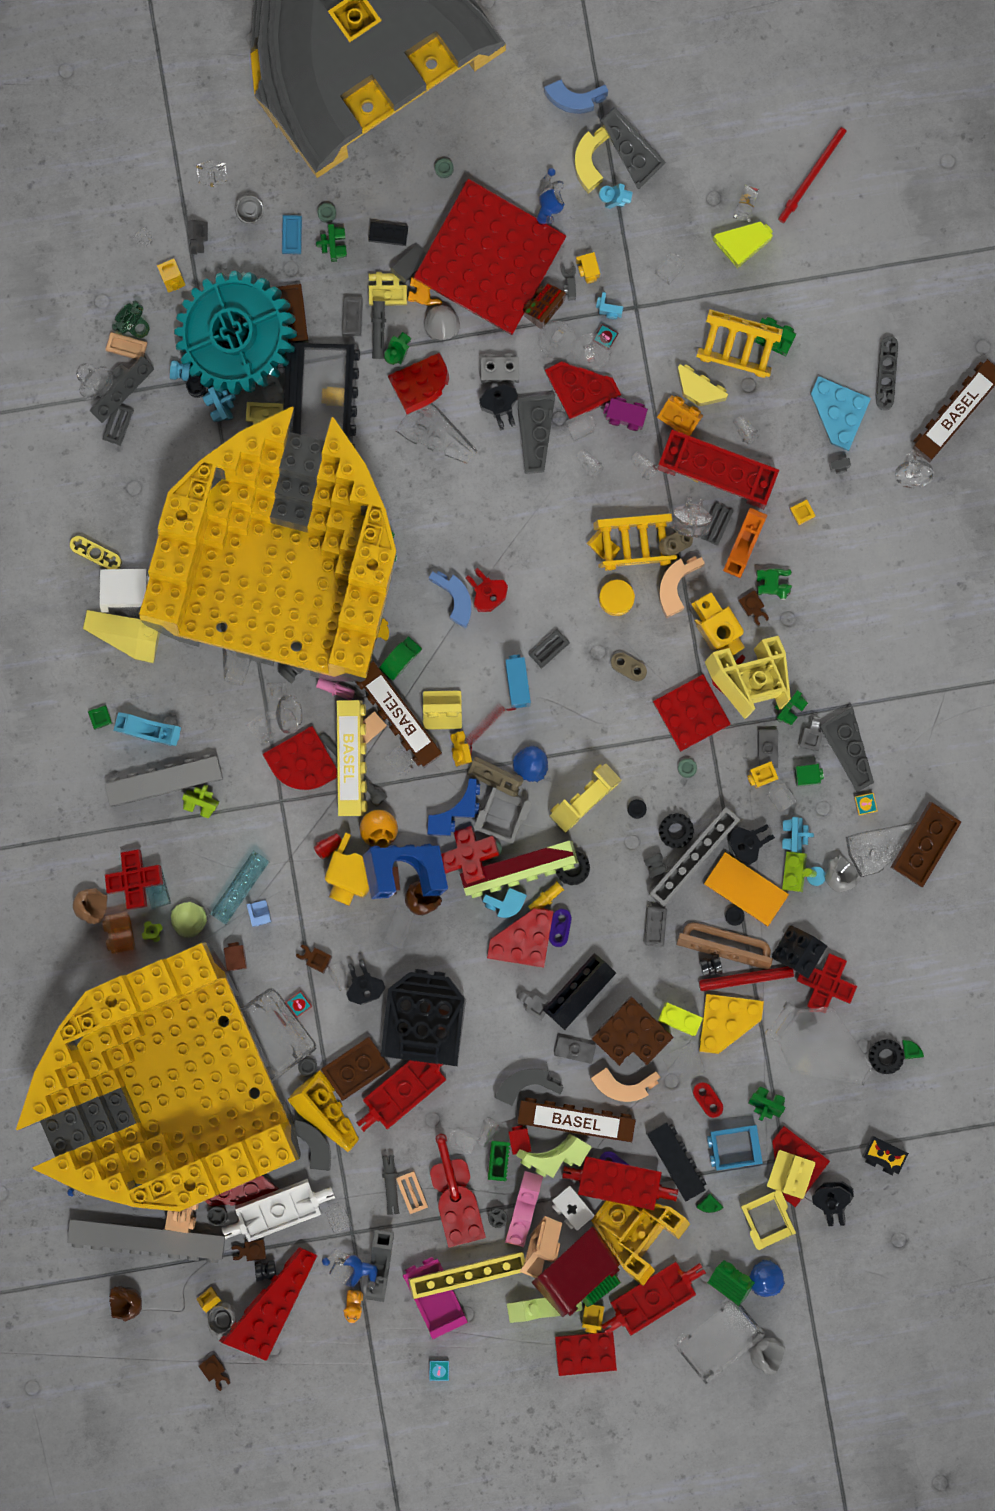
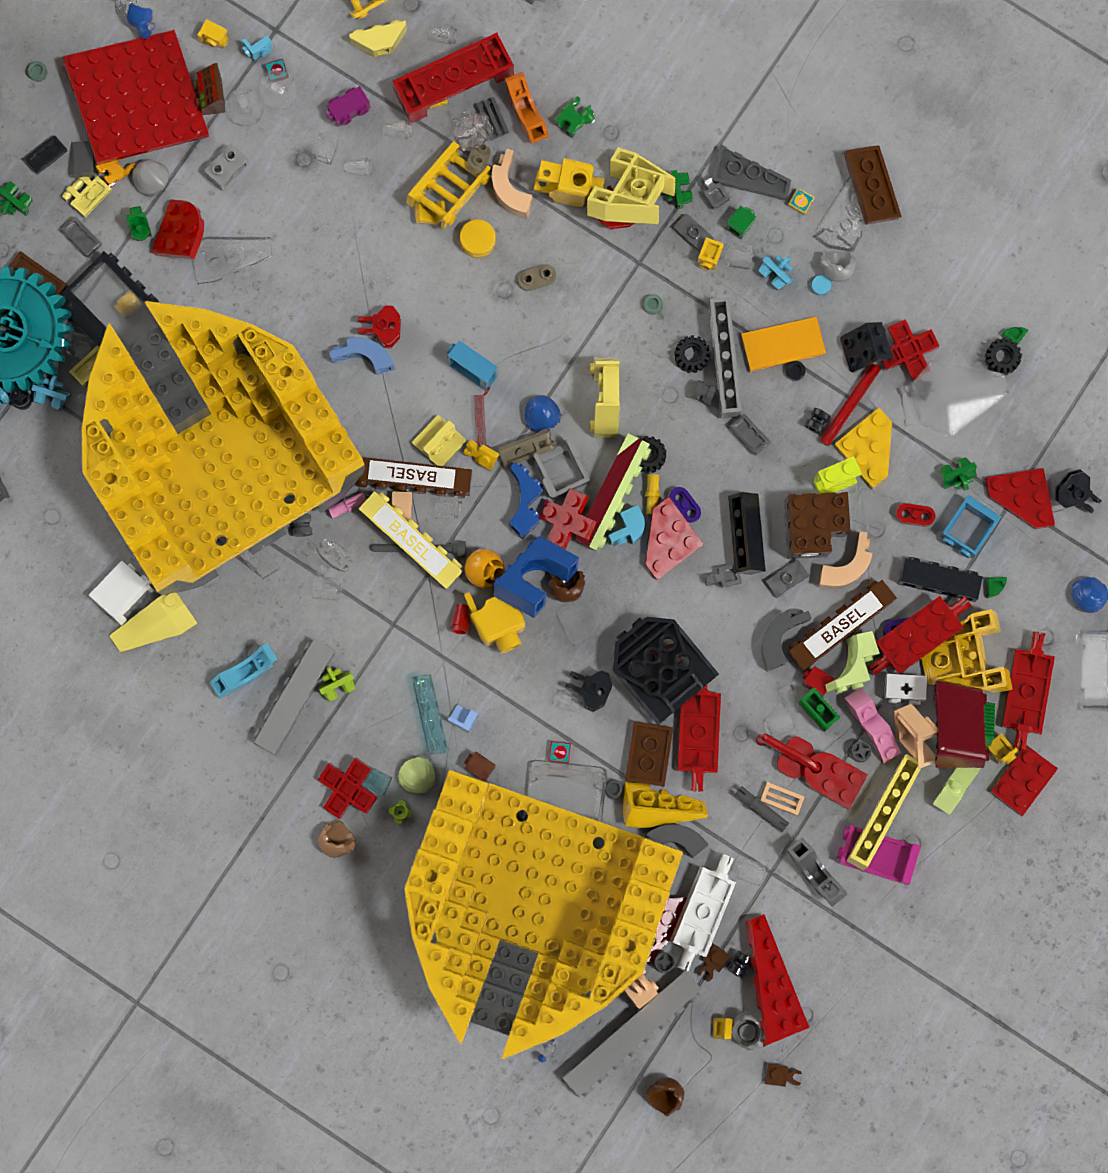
camera: 50 degrees left, 5 degrees down
light yellow beam [70,536,122,569] -> none
green tile [88,705,113,730] -> none
clear orange brick [102,911,136,954] -> none
red plate [262,726,338,790] -> none
reddish brown plate [296,945,332,974] -> none
piece [322,1249,378,1290] -> none
light orange animal [343,1290,363,1323] -> none
dark grey pin [371,301,386,359] -> none
green brick [379,636,422,681] -> none
tile [429,1360,449,1381] -> none
black hinge [479,384,518,431] -> none
dark grey wing [518,394,556,474] -> none
dark grey tile [529,629,570,669] -> none
red plate [544,361,621,421] -> none
dark grey plate [562,266,576,301] -> none
black tile [627,799,647,819] -> none
red plate [653,674,731,752] -> none
light orange bracket [657,395,703,436] -> none
medium nougat piece [676,922,773,970] -> none
green brick [707,1260,755,1306] -> none
black hinge [729,824,775,865] -> none
reddish brown plate [738,590,769,626] -> none
light yellow piece [741,1190,796,1250] -> none
light yellow bracket [767,1150,815,1199] -> none
lime plate [782,852,817,892] -> none
yellow tile [790,500,816,526] -> none
brick [862,1136,909,1176] -> none

